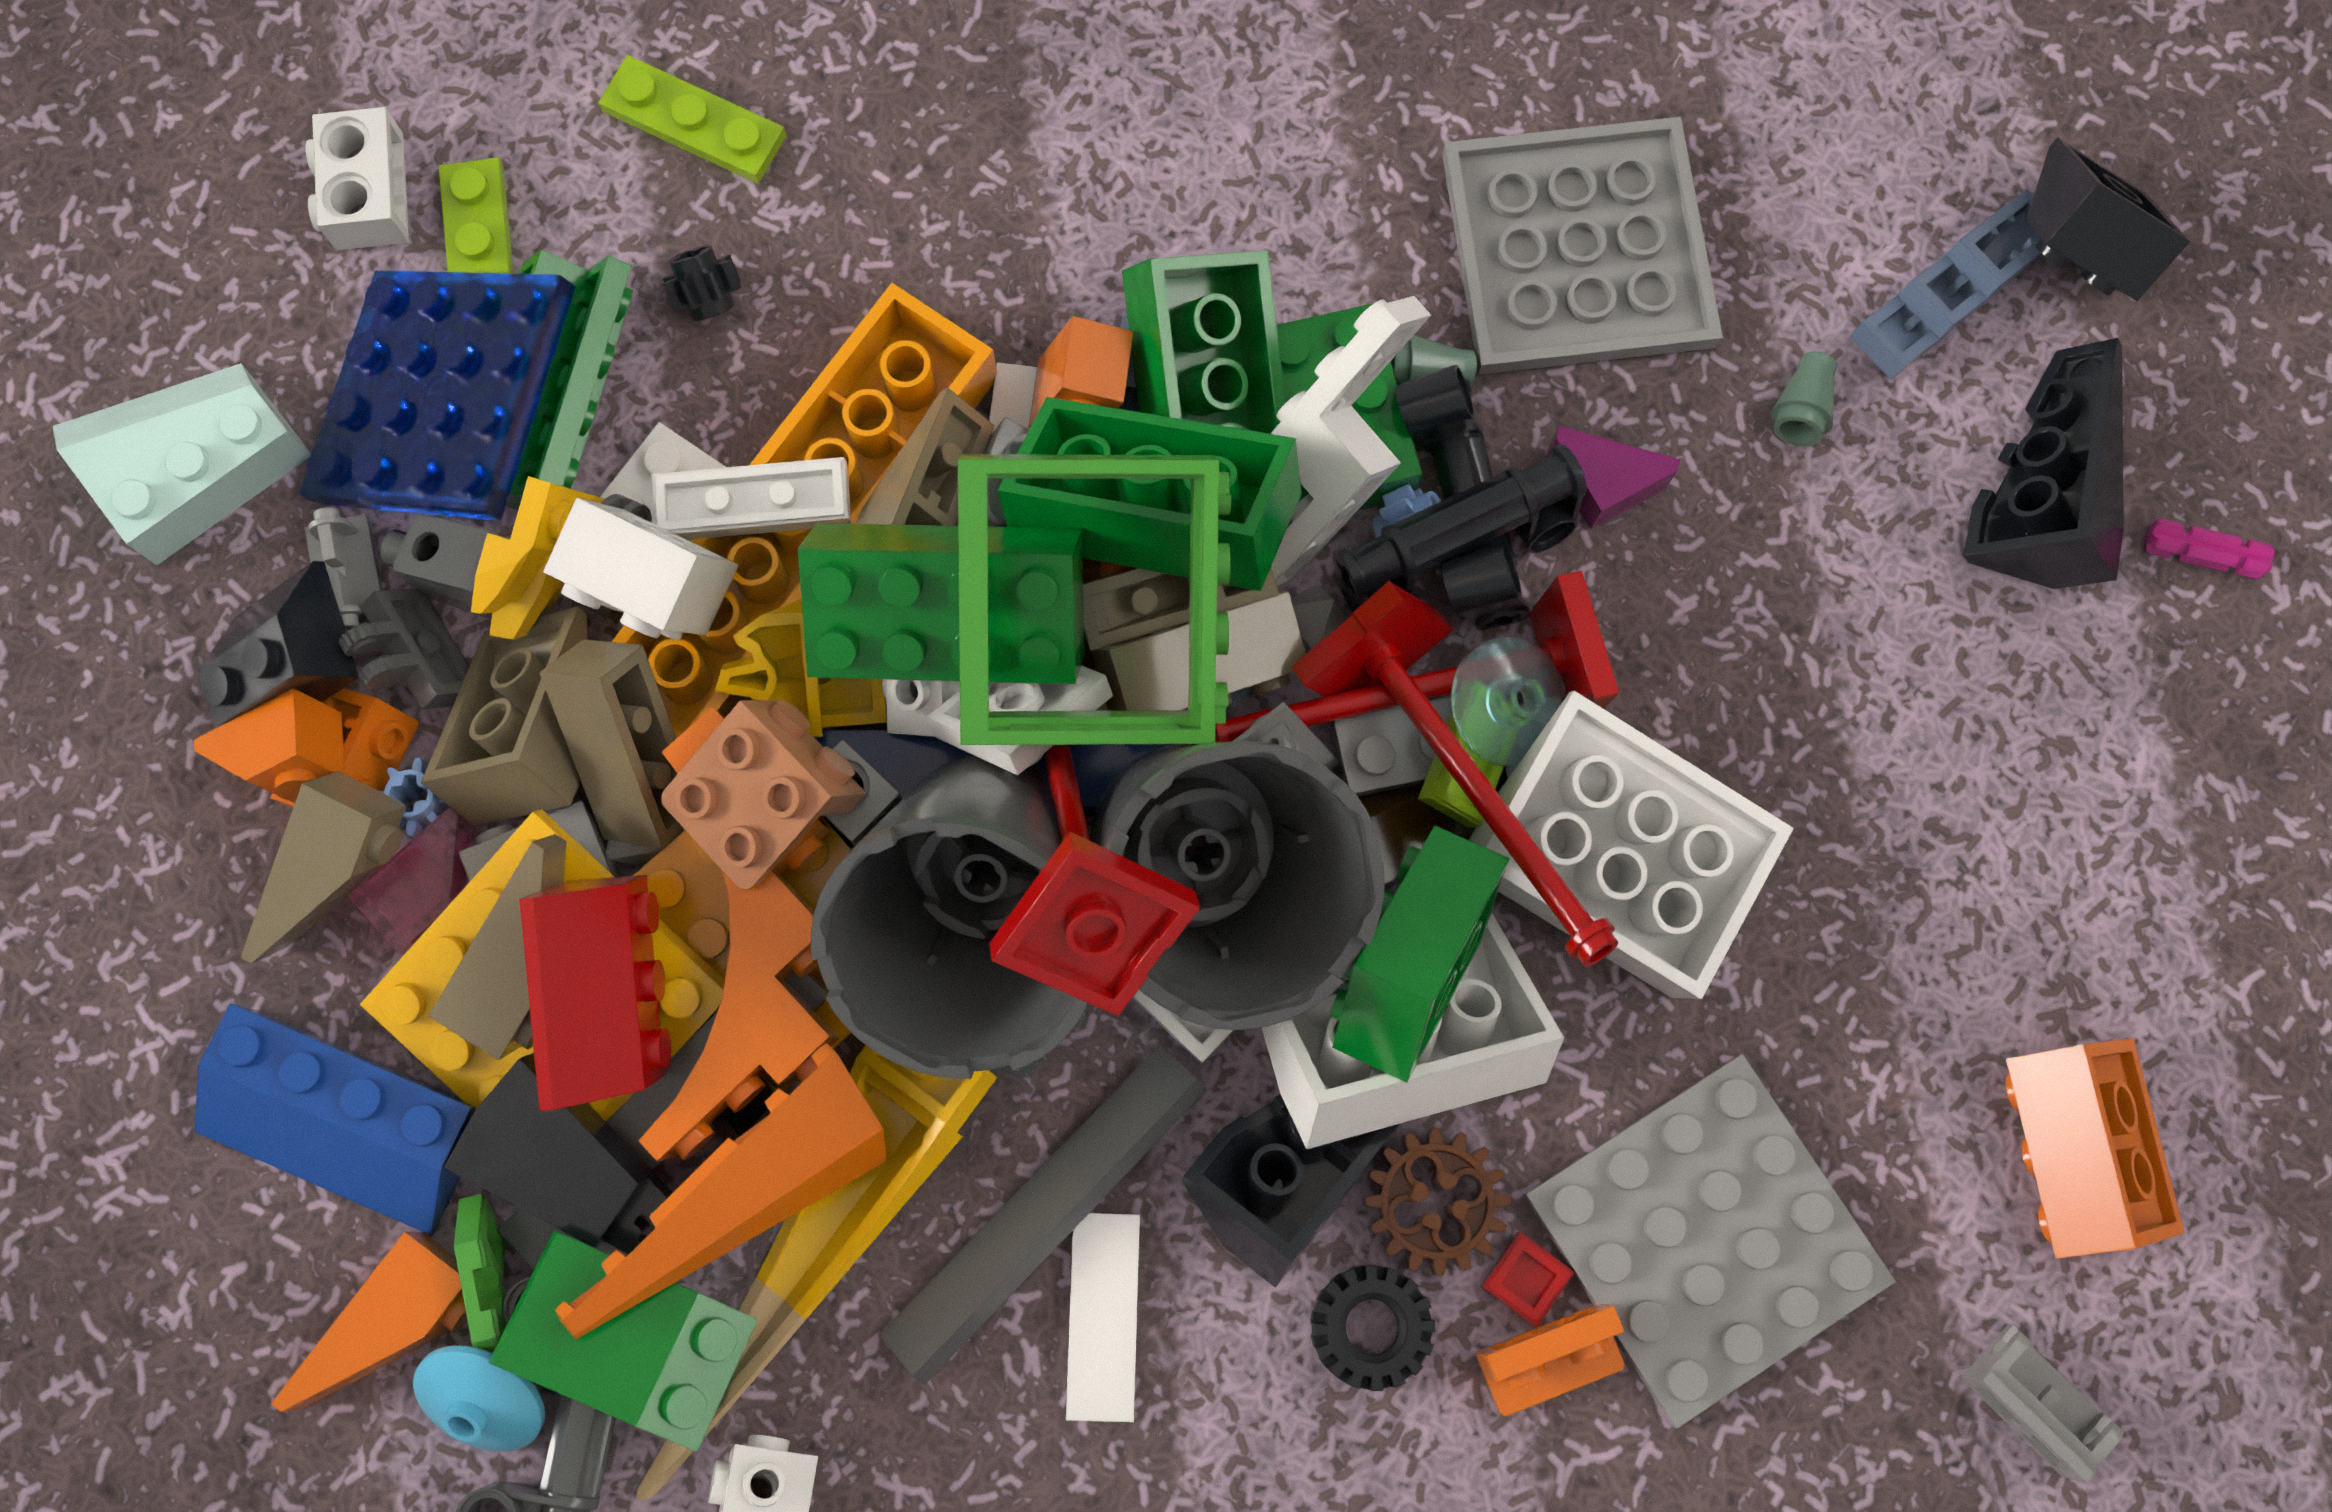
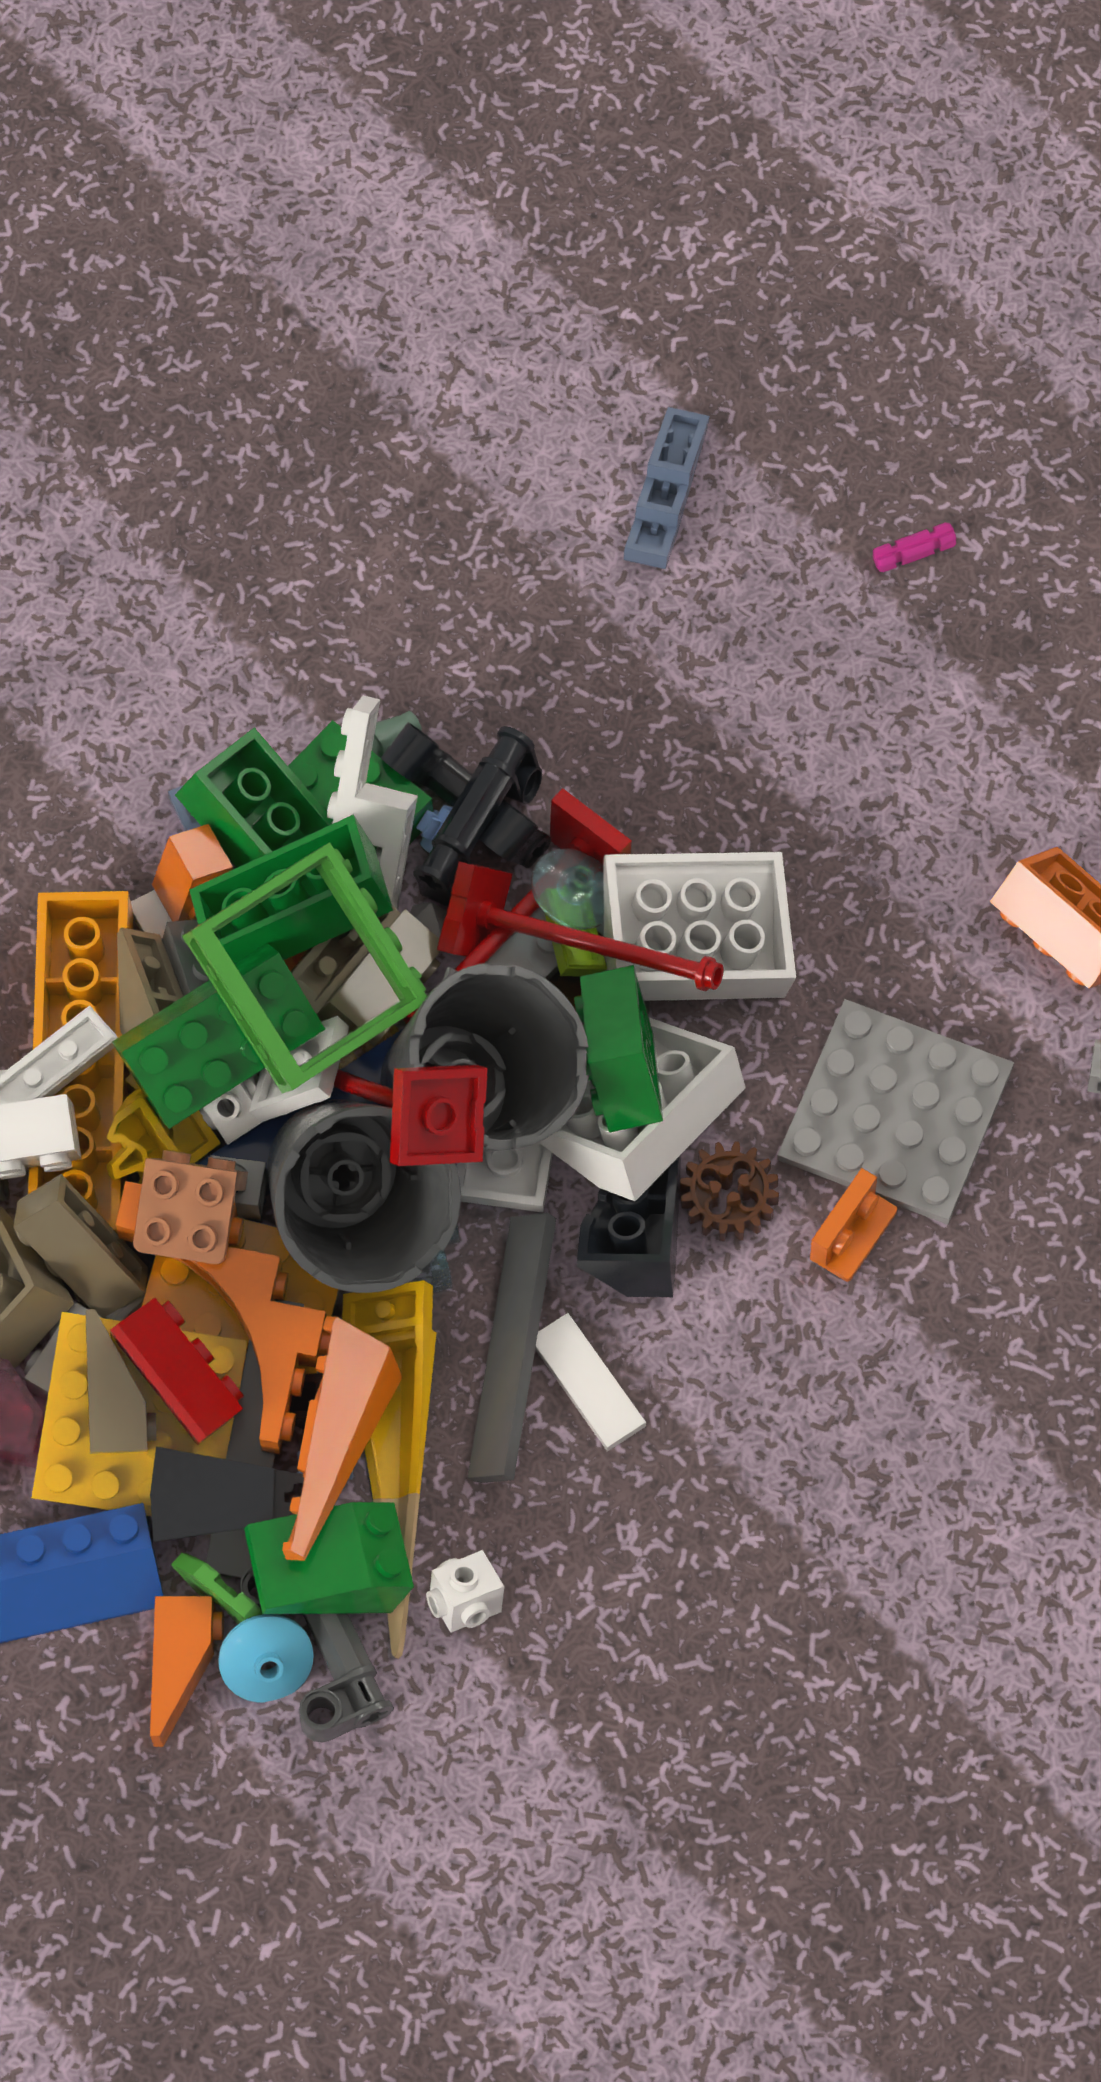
camera: 30 degrees left, 10 degrees down
black tyre [1310,1265,1436,1391] -> none
light grey plate [1442,117,1723,375] -> none
red tile [1480,1232,1575,1327] -> none
magenta slope [1546,426,1680,529] -> none
sand green cone [1771,351,1837,447] -> none
black wedge [1963,338,2124,589] -> none
black slope [2026,137,2191,301] -> none

